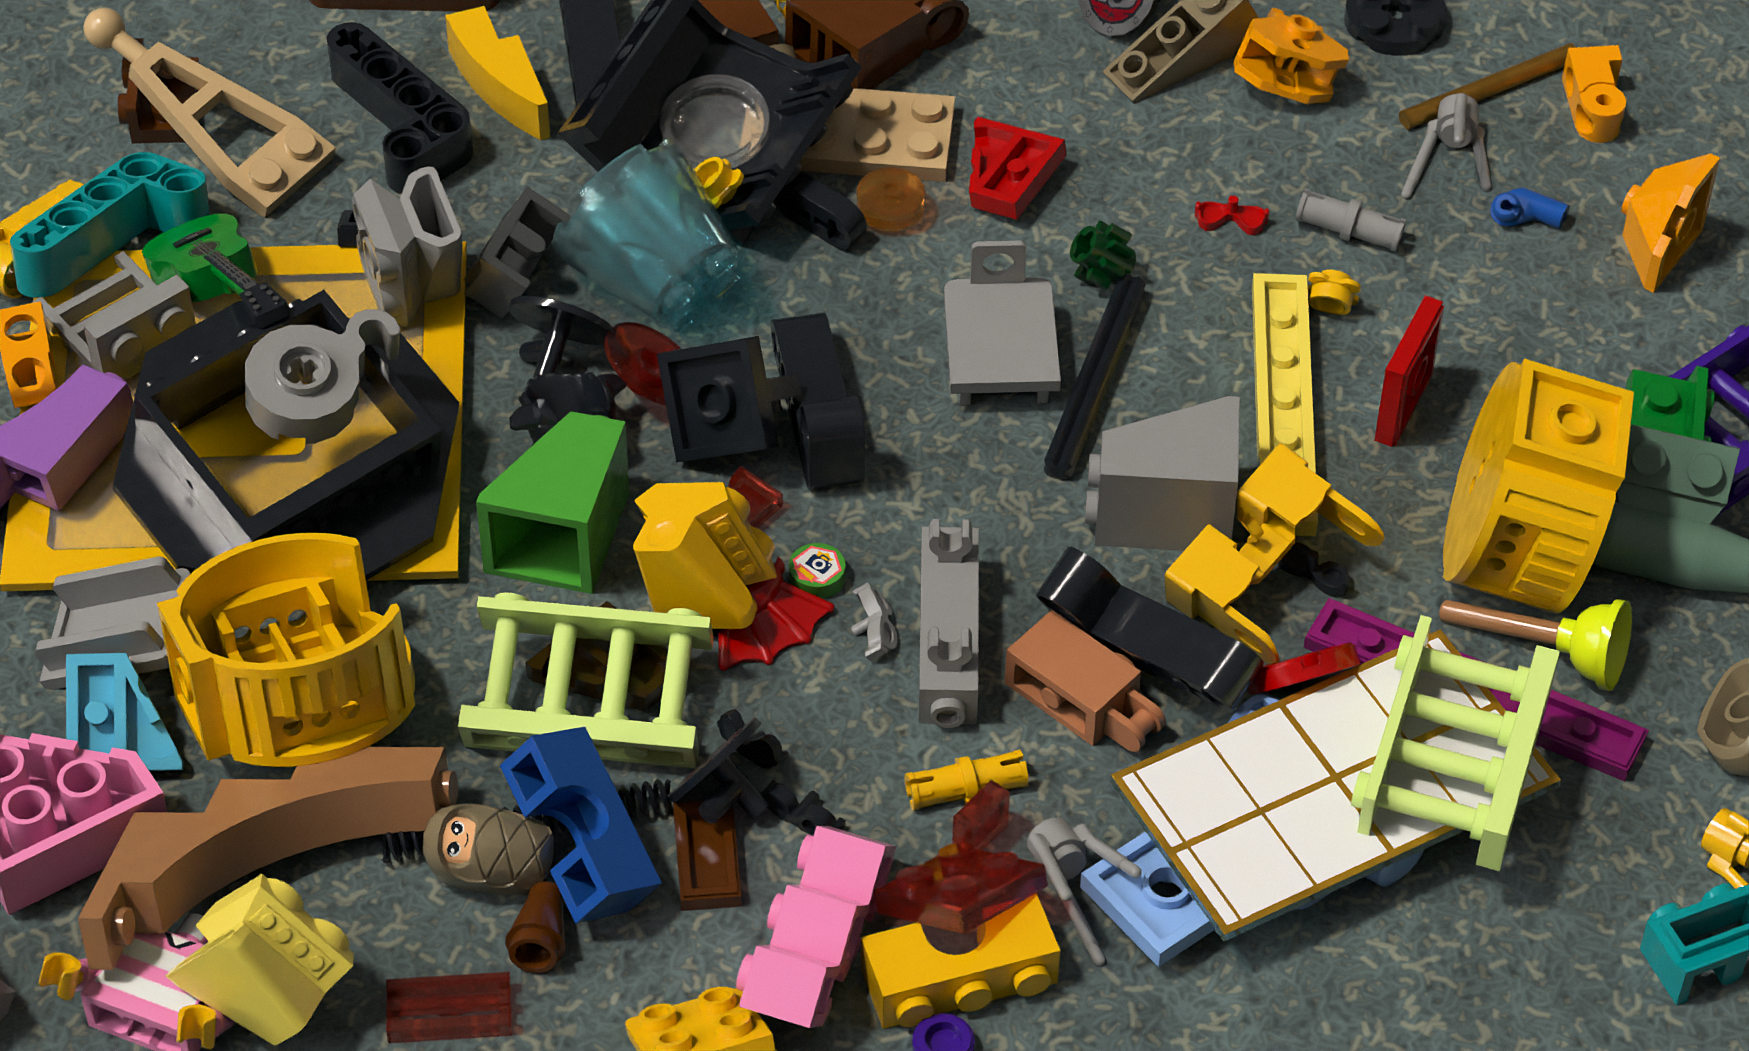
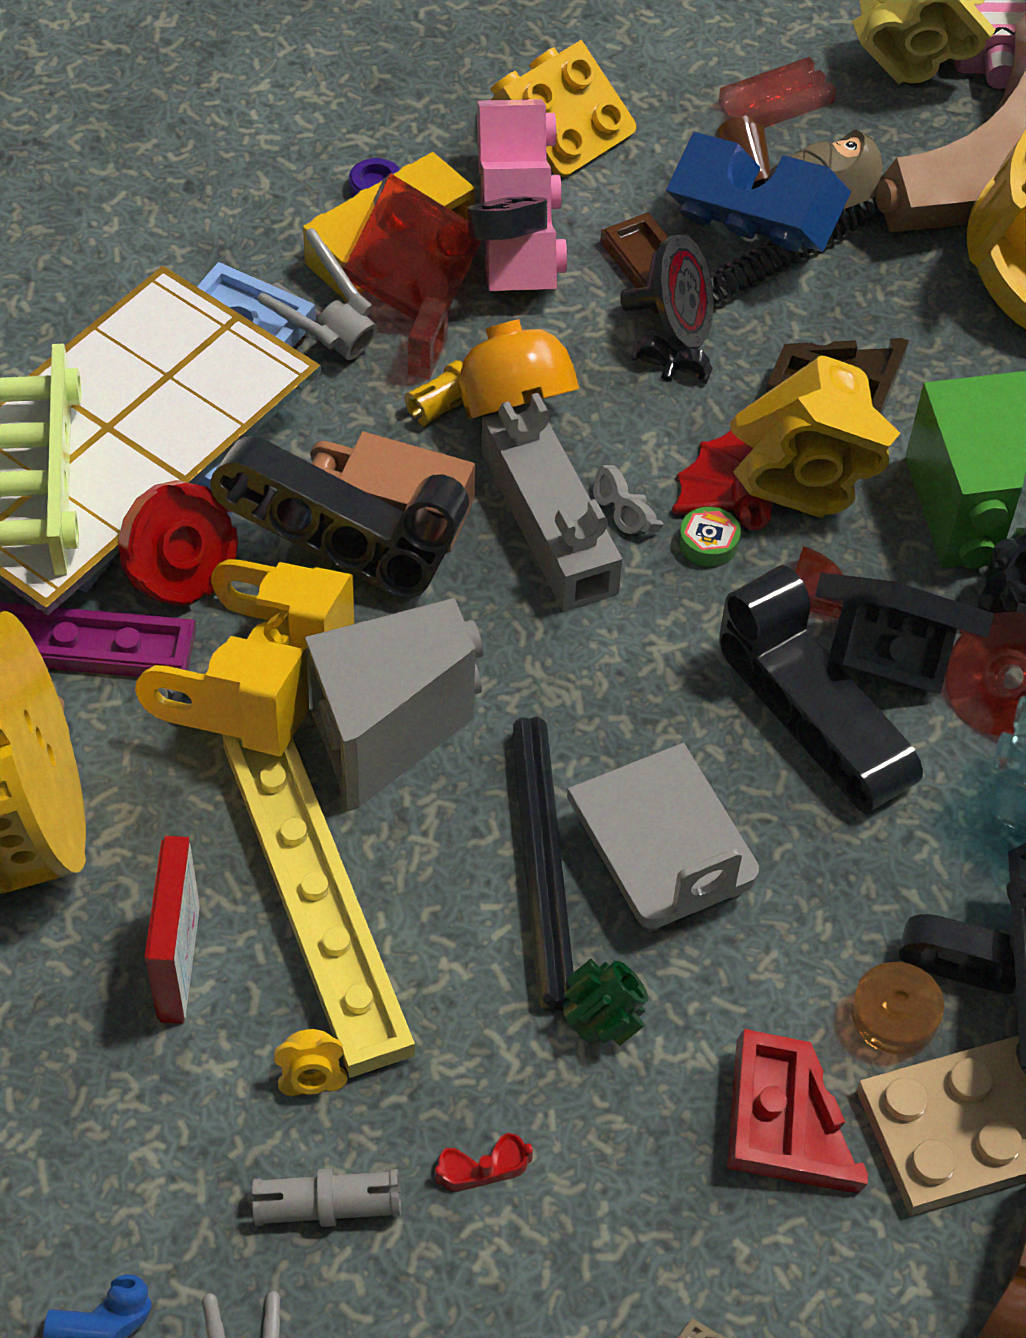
camera: 155 degrees right, 5 degrees up
yellowish green fence [458,593,714,768] -> none
black piece [762,780,846,836] -> none
none -> light orange cylinder [460,319,580,419]
none -> black beam [467,196,547,240]

